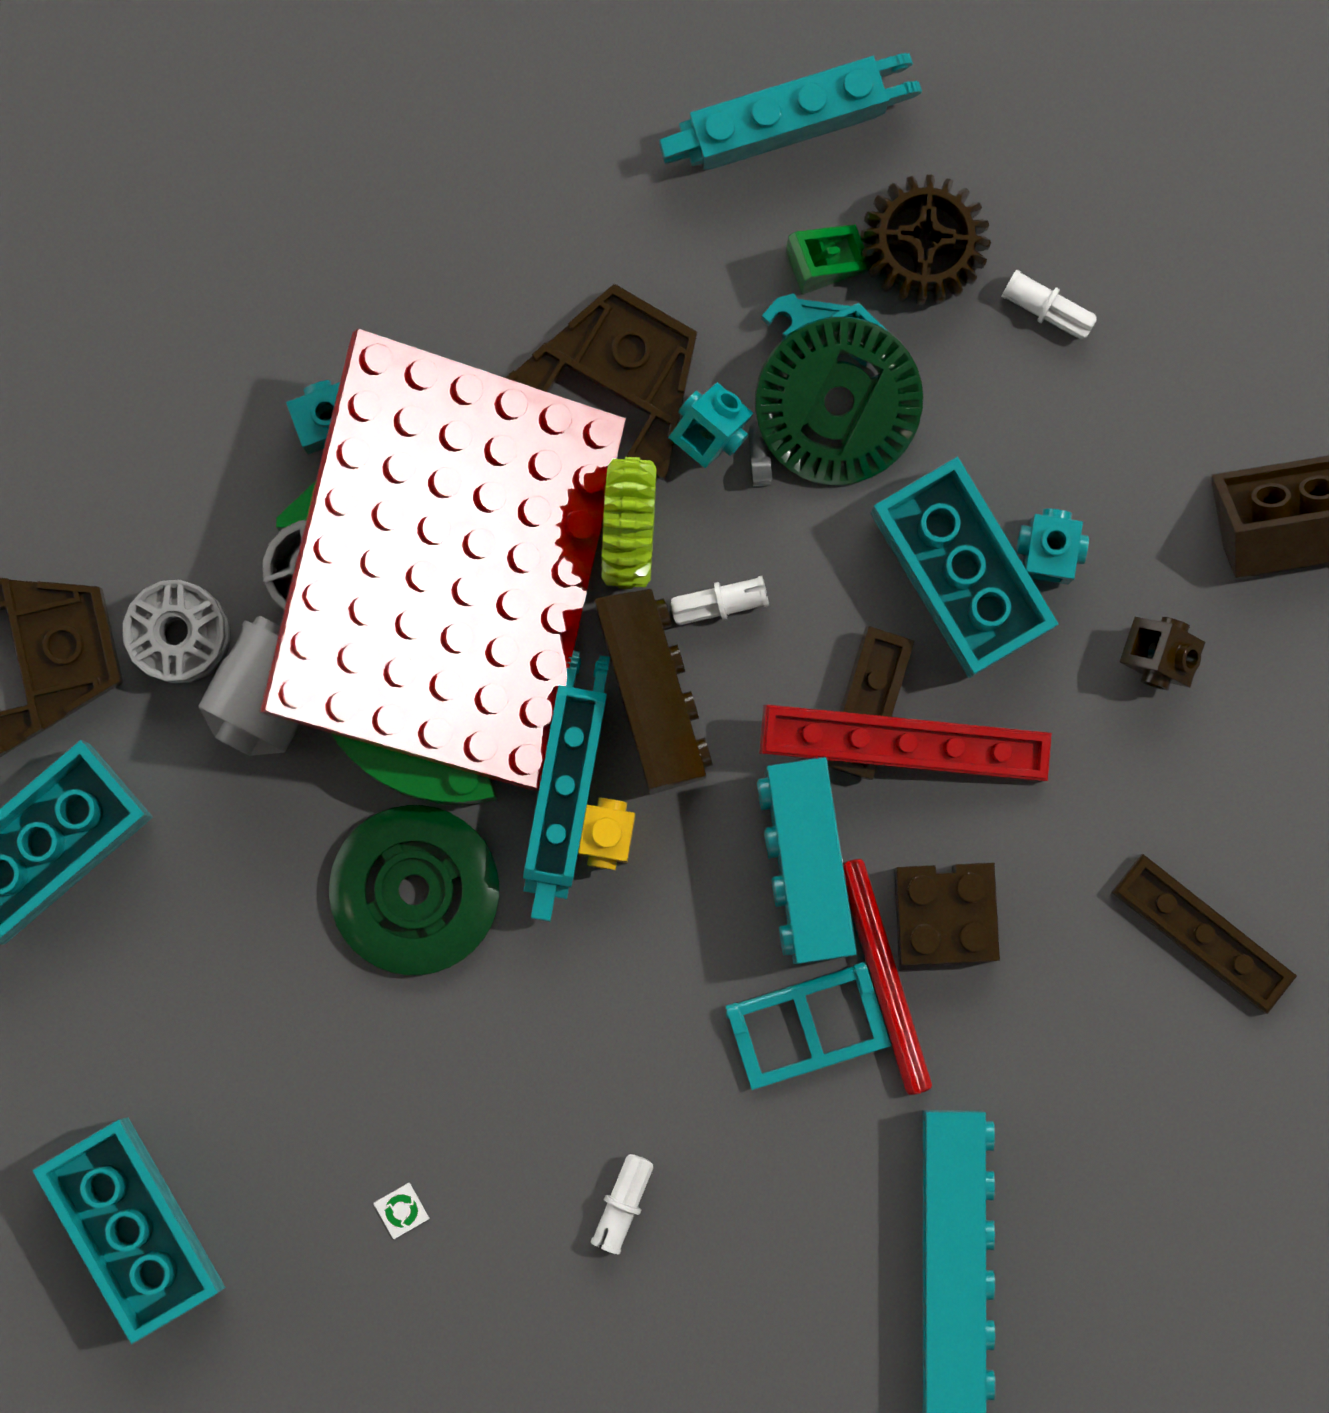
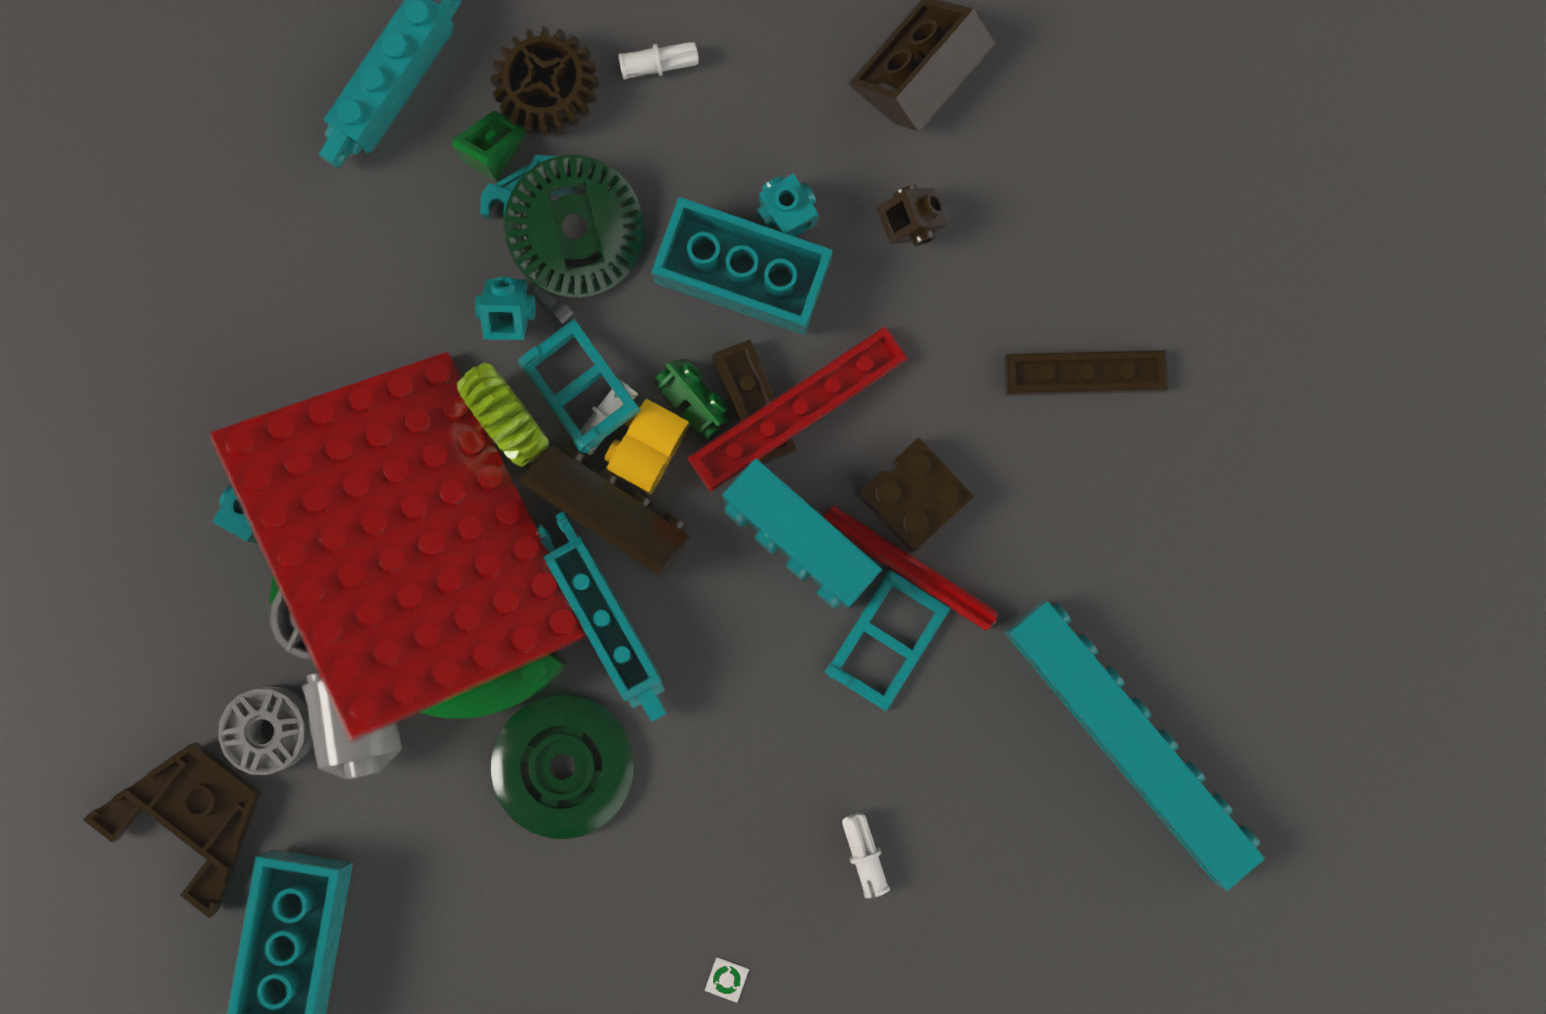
camera: 40 degrees left, 0 degrees up
dark brown wing [505,284,697,481] -> none
yellow brick [578,798,636,870] -> none
none -> teal window [518,319,641,454]
none -> yellow brick [604,398,690,495]
none -> green hinge [655,359,733,440]

